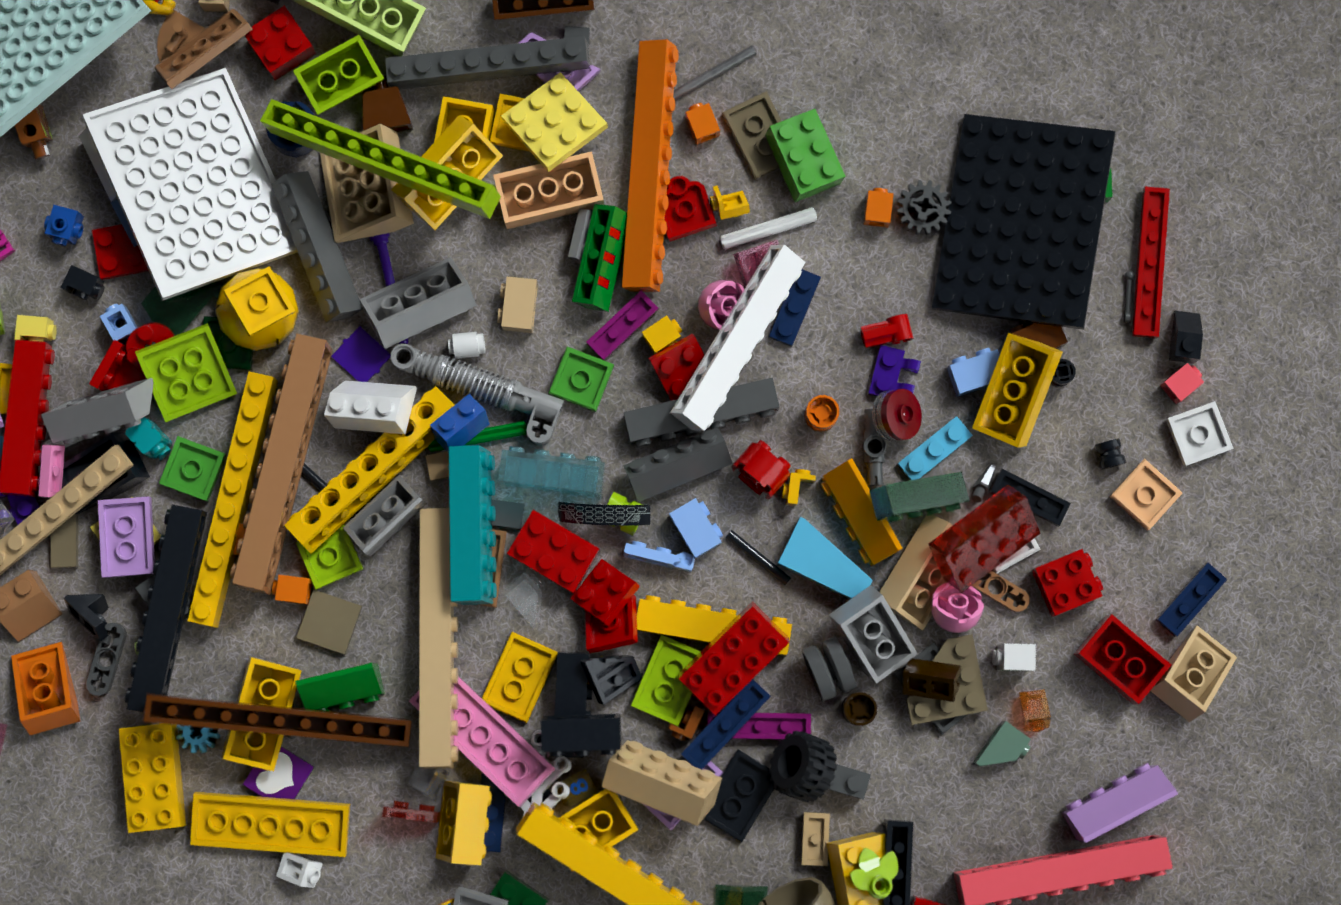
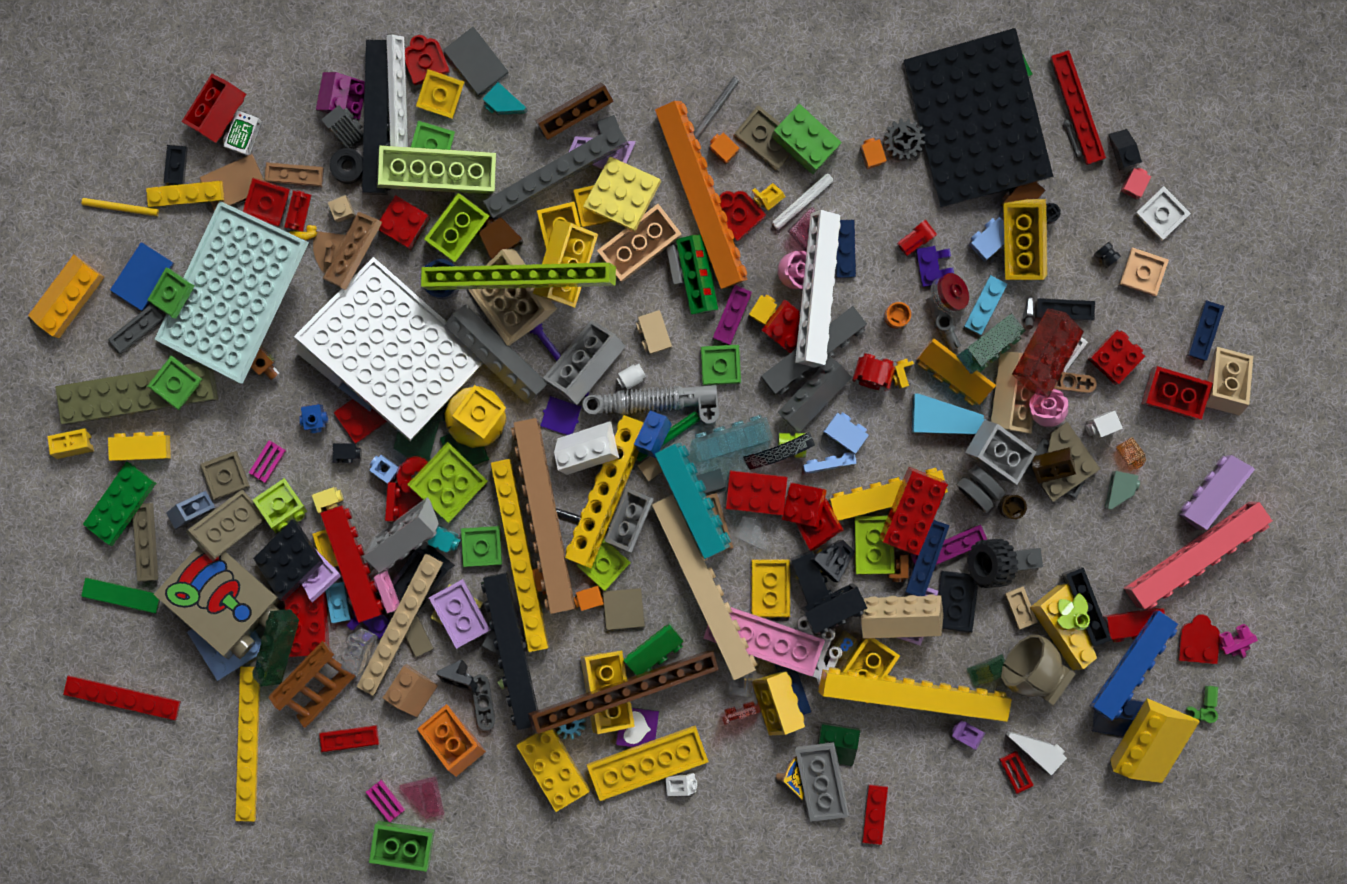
camera: 20 degrees left, 5 degrees up
black bar [726,530,791,585] -> none

